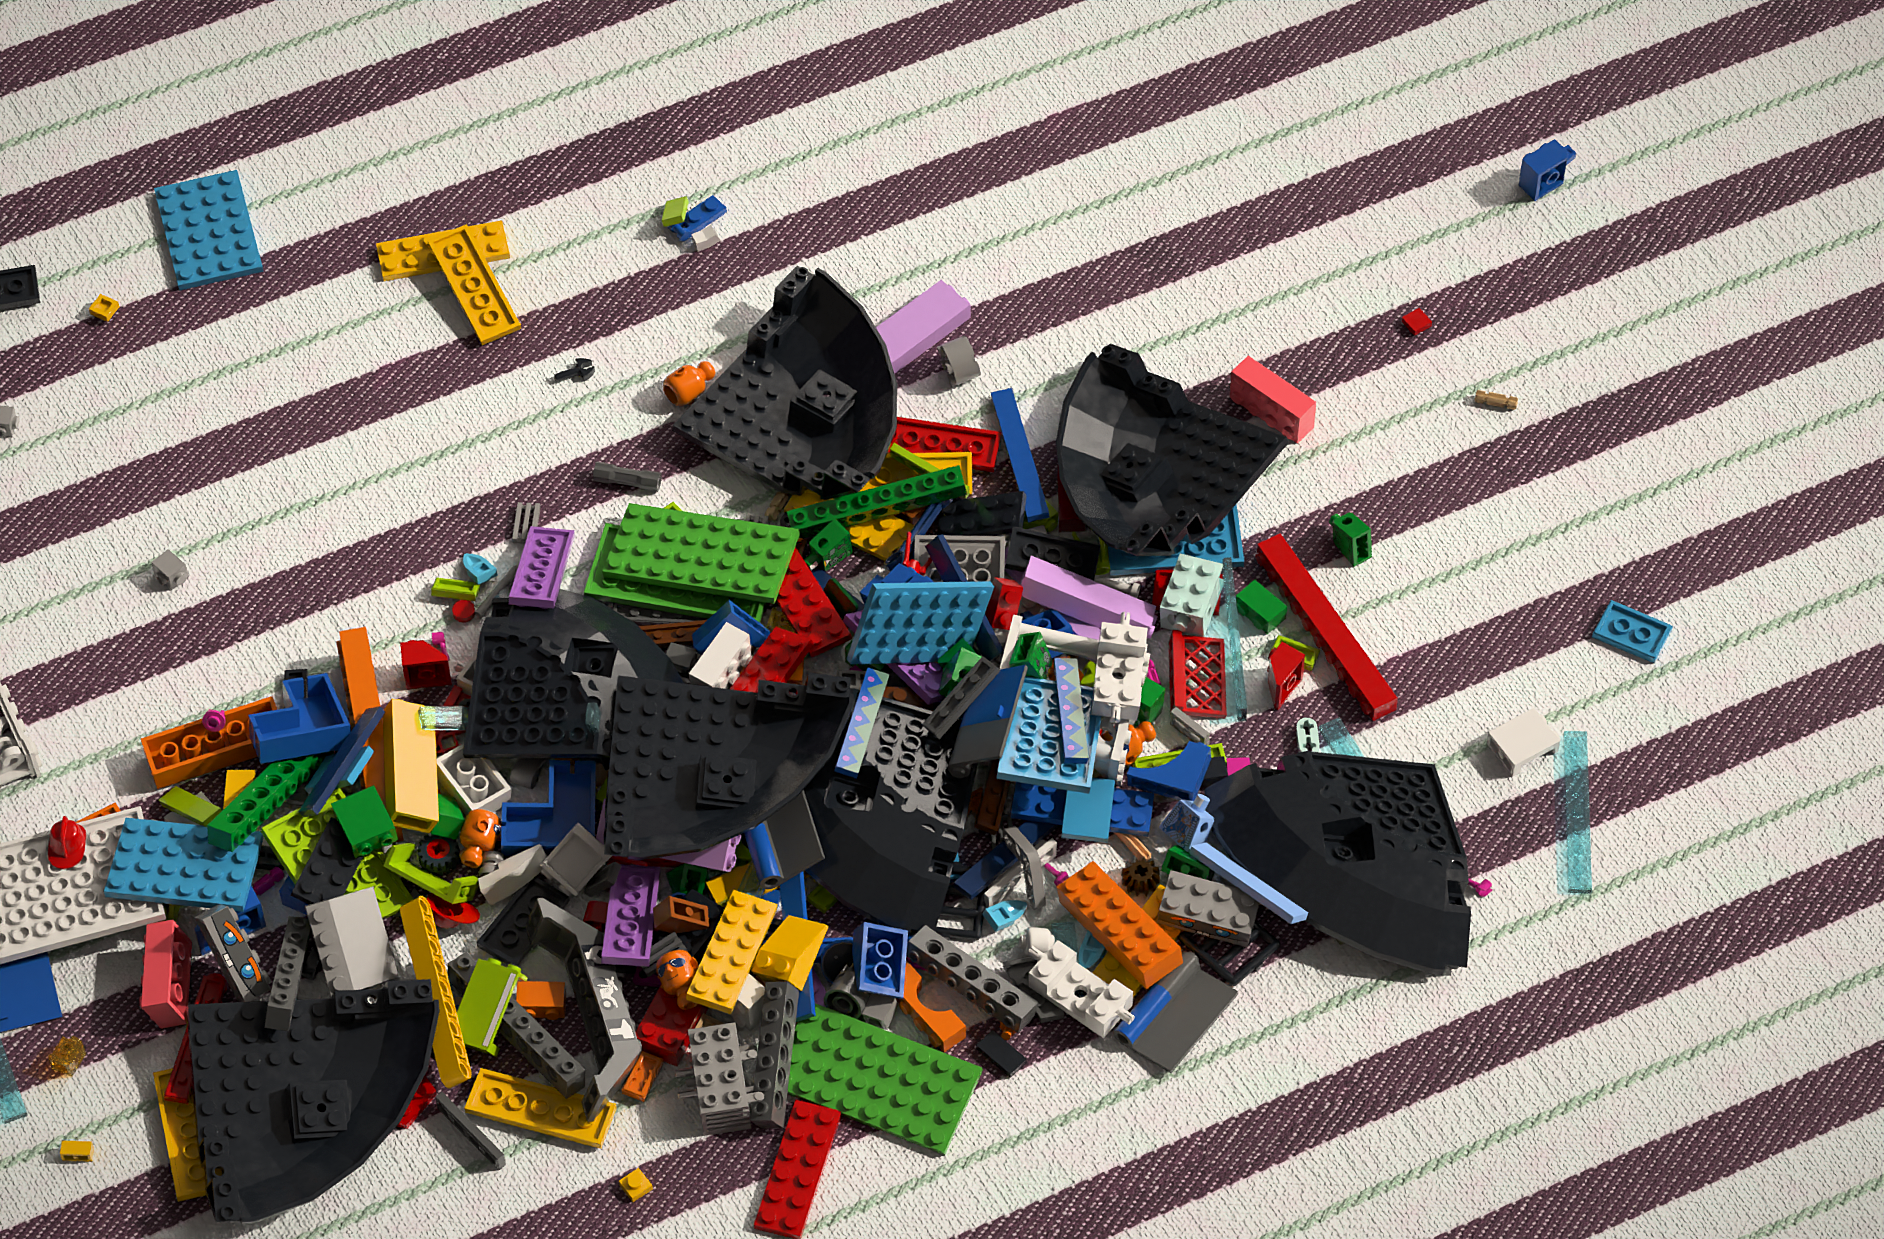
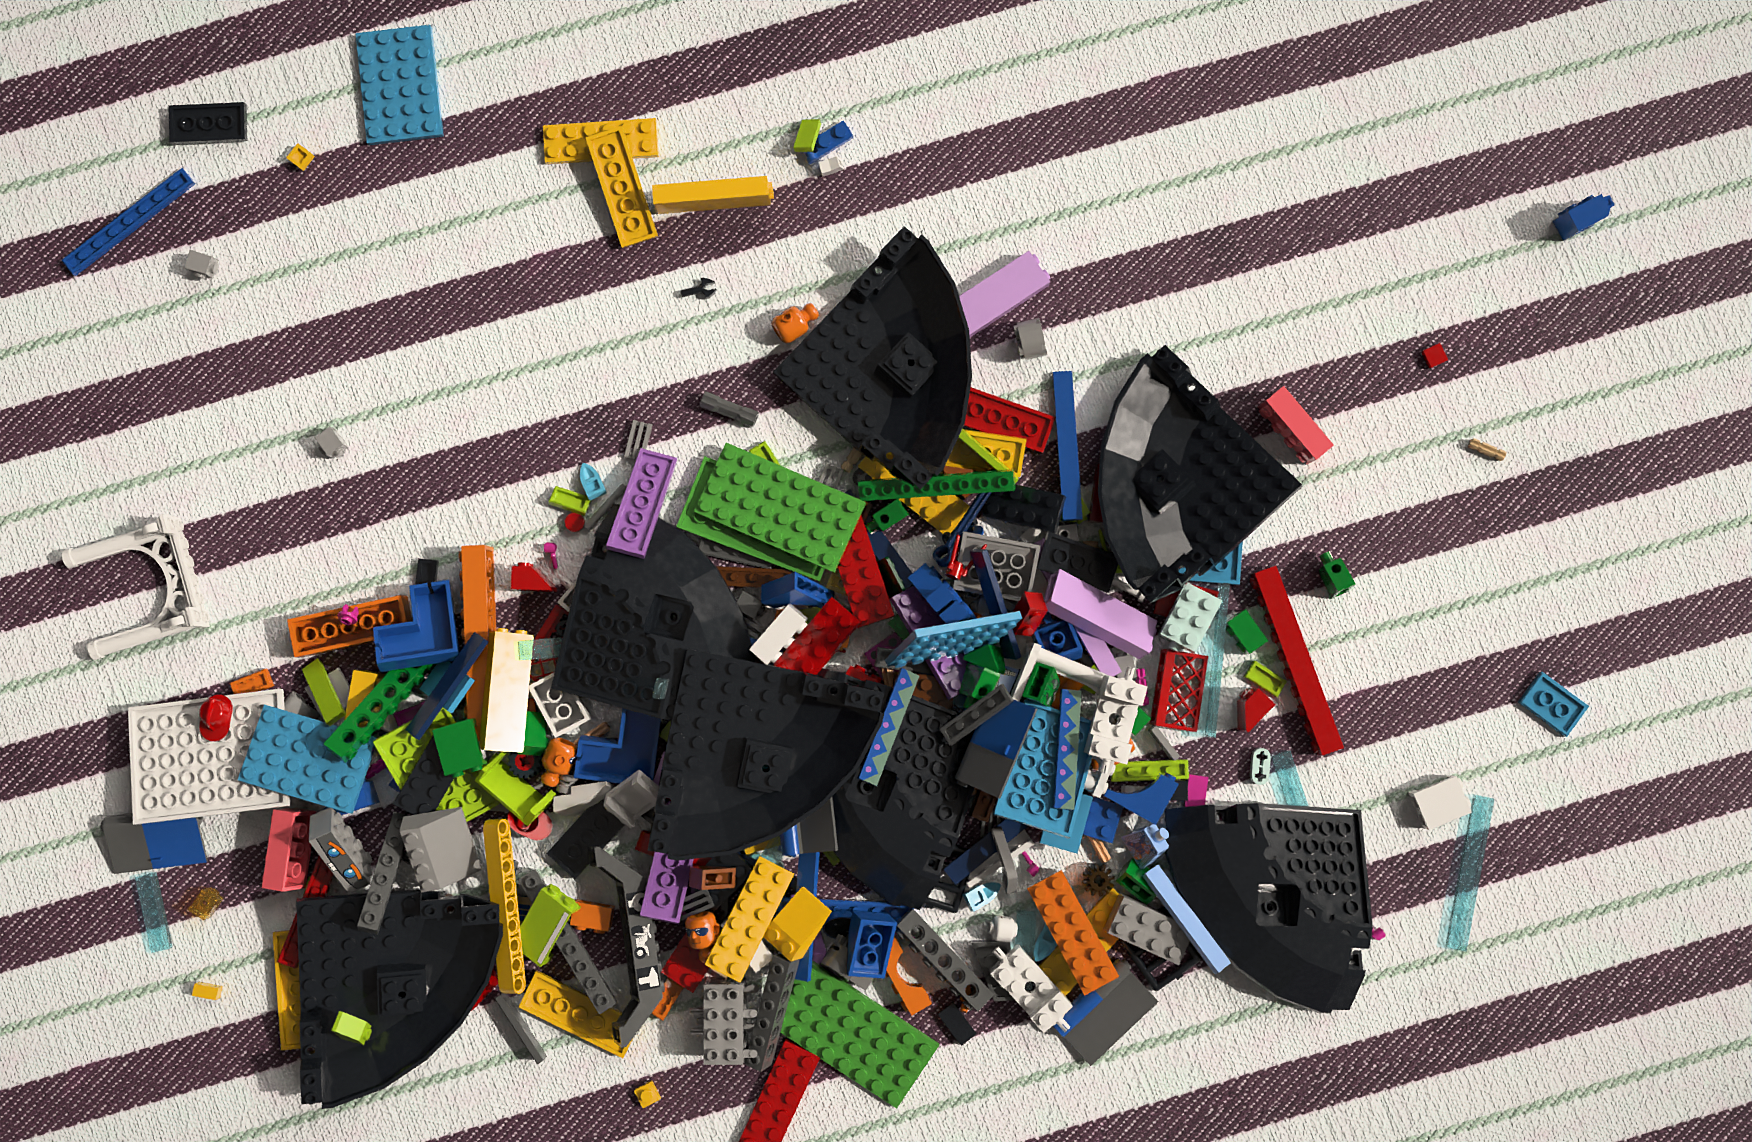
camera: 10 degrees right, 30 degrees up
none -> lime slope [332,1011,372,1045]
none -> yellow brick [652,176,774,214]

